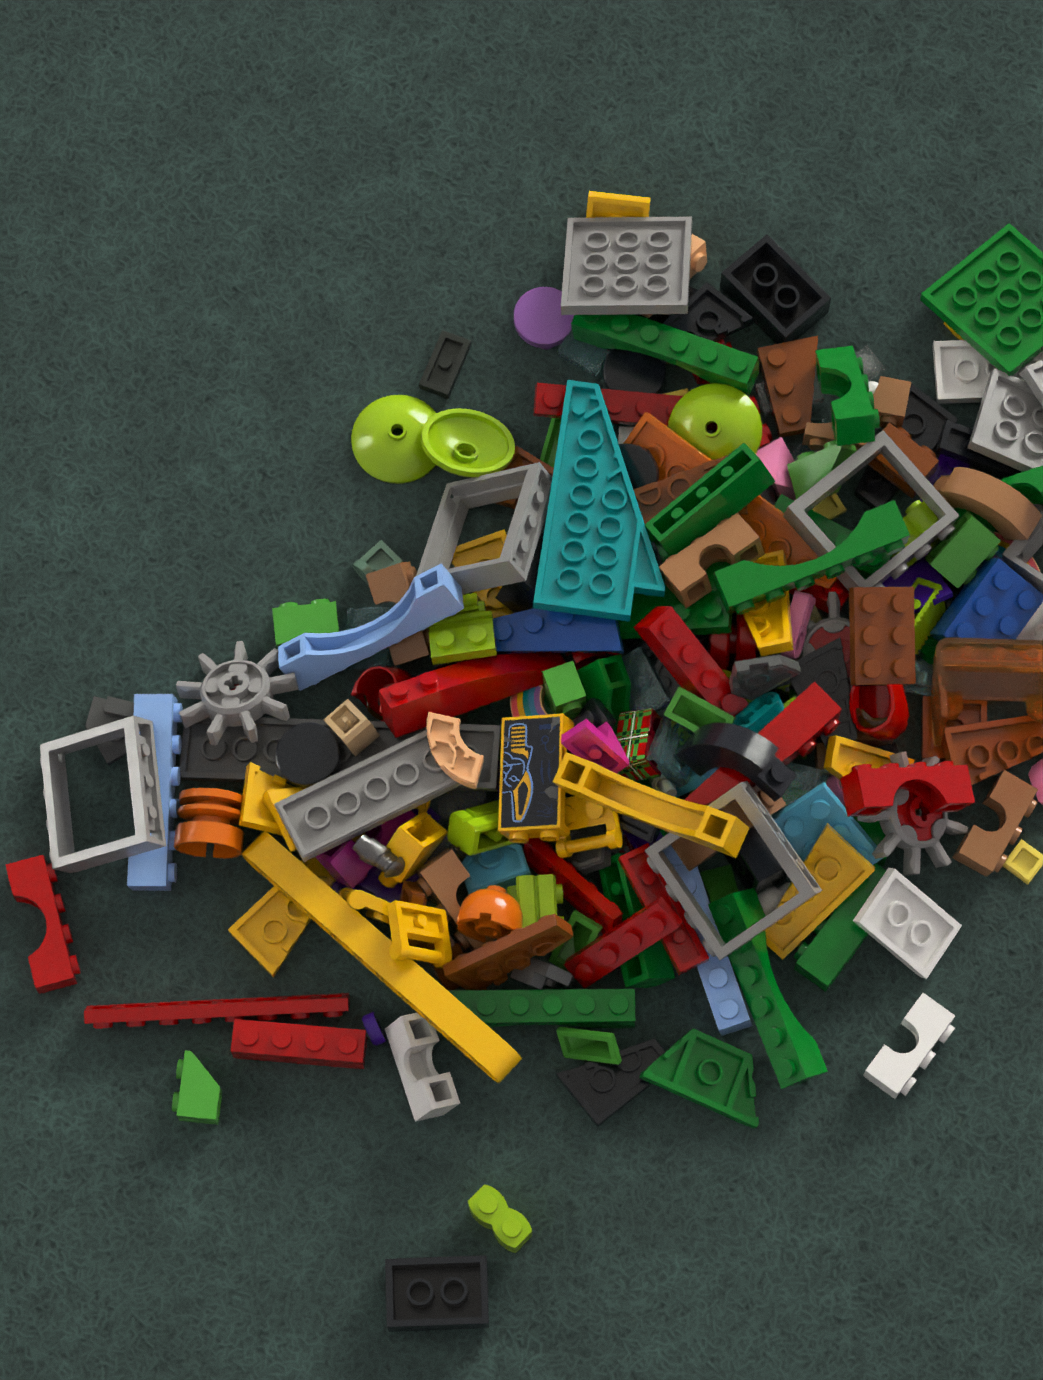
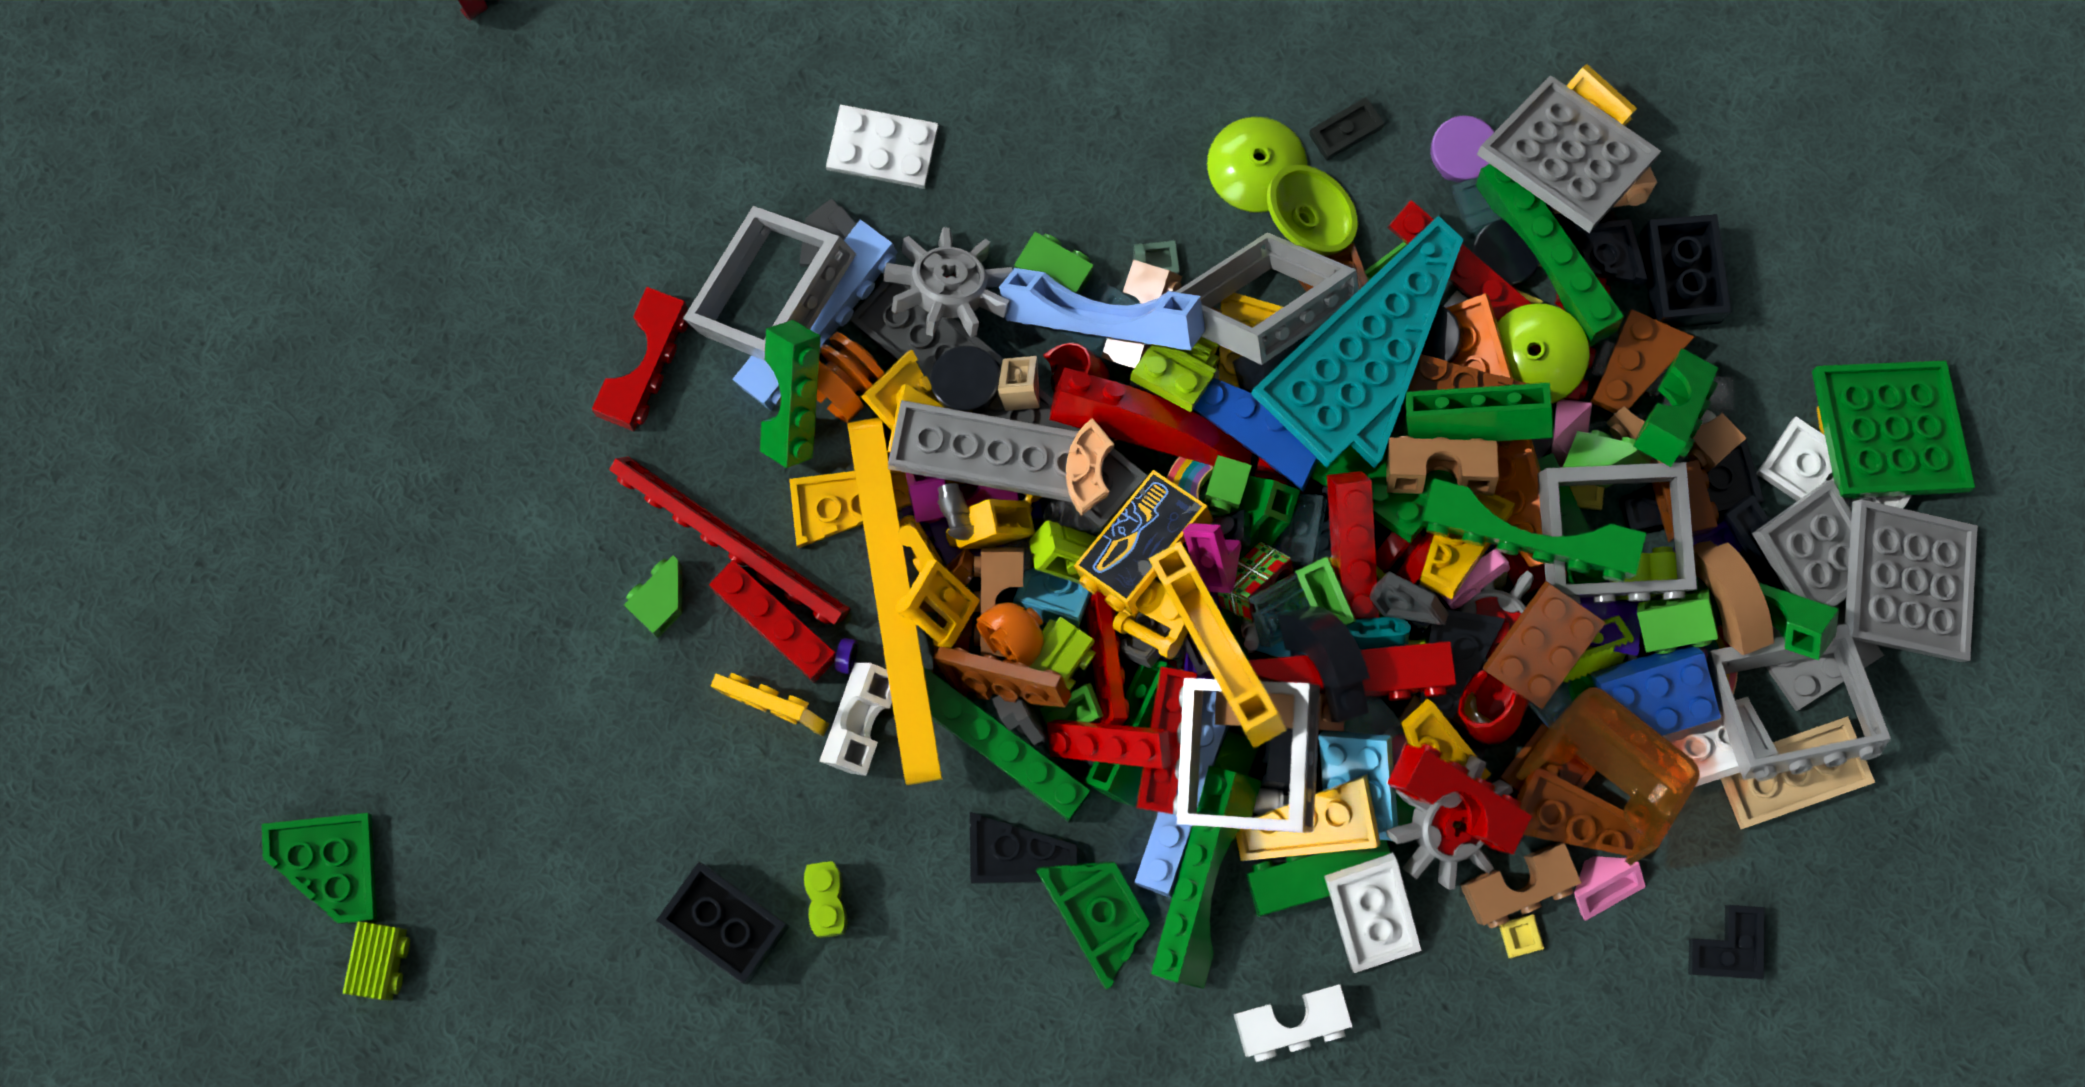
camera: 35 degrees right, 5 degrees up
bright green slope [556,1027,622,1065] -> none
none -> yellow wing [710,673,829,736]
none -> green arch [760,320,821,468]
none -> white plate [826,105,938,189]

